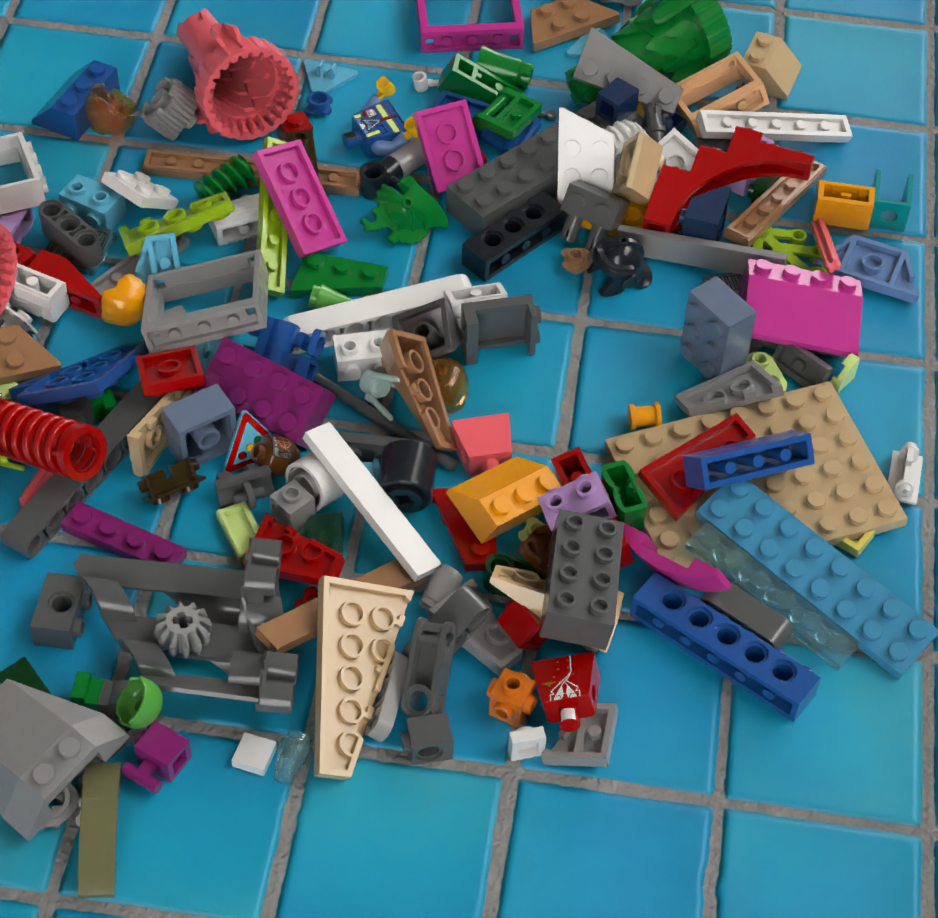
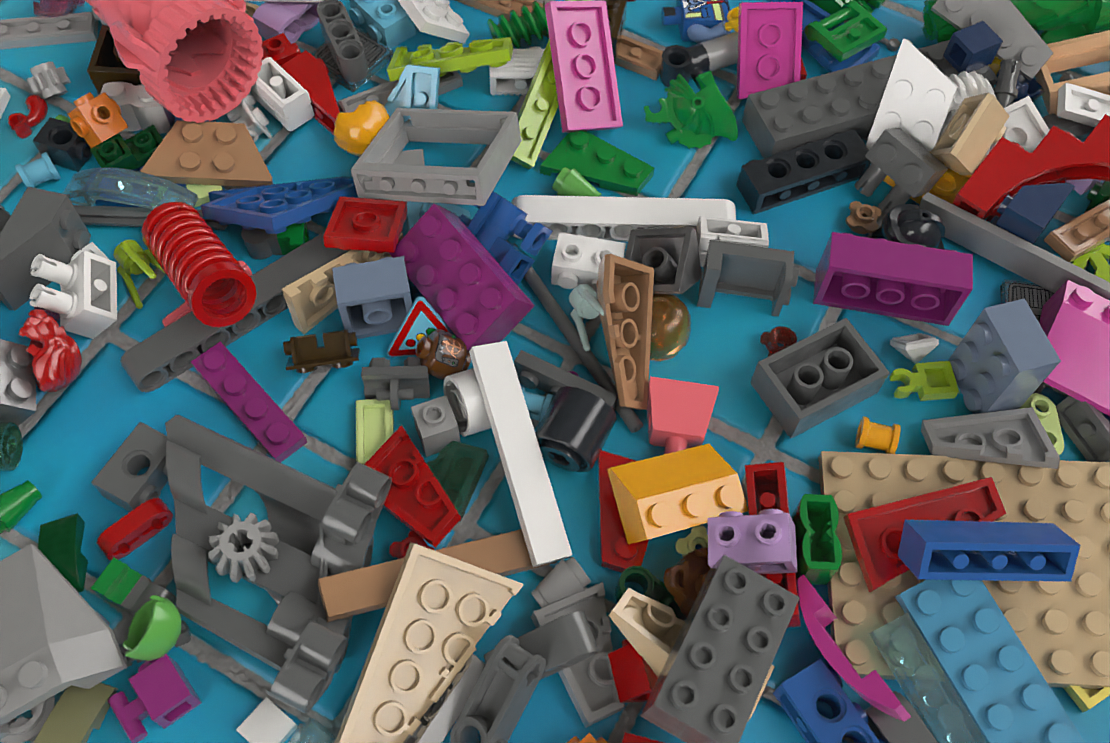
camera: 20 degrees right, 10 degrees up
none -> red beam [97,498,173,560]
none -> dark grey brick [750,318,890,439]
none -> clear red plate [760,326,797,357]
none -> magenta brick [813,232,973,326]
none -> lime plate [889,361,959,401]
none -> white slope [890,333,939,364]

